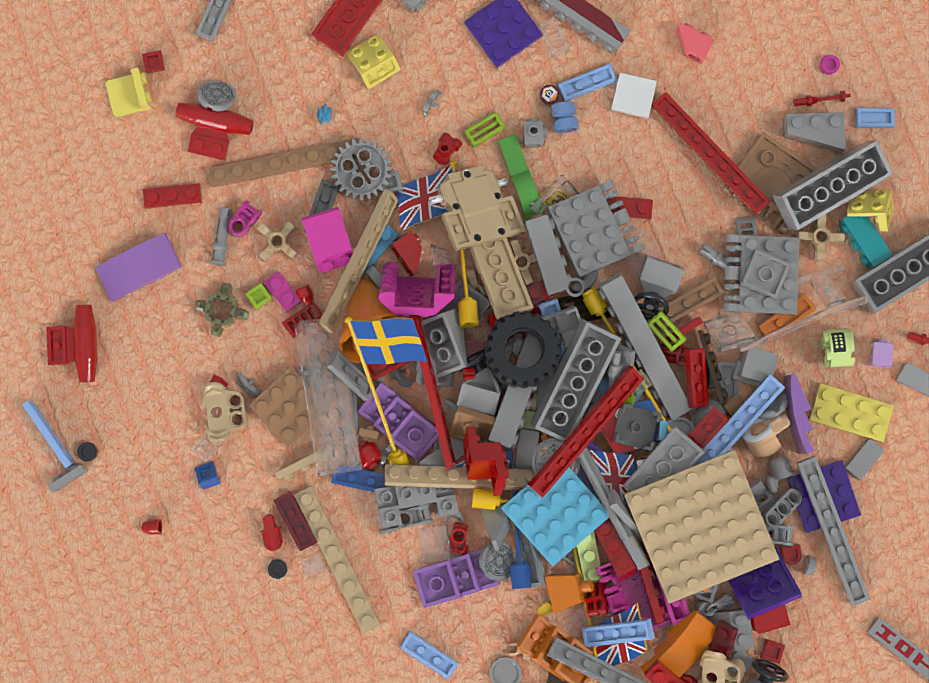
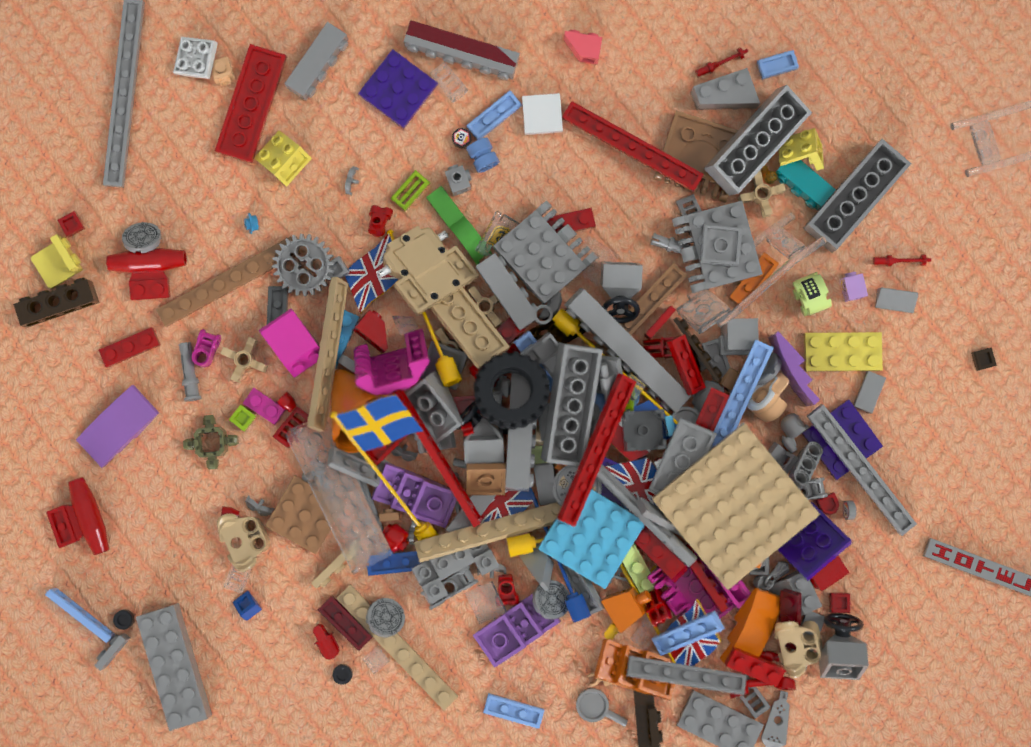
camera: 20 degrees left, 0 degrees up
red hose [142,519,163,535] -> none
red bracket [463,426,509,496] -> none
lime tile [647,310,687,352] -> none
dark pink tile [820,55,840,75] -> none
none -> dark brown brick [13,278,99,328]
none -> light grey brick [136,603,212,731]
none -> light grey tile [366,598,405,638]
none -> clear yellow arm [761,164,778,184]

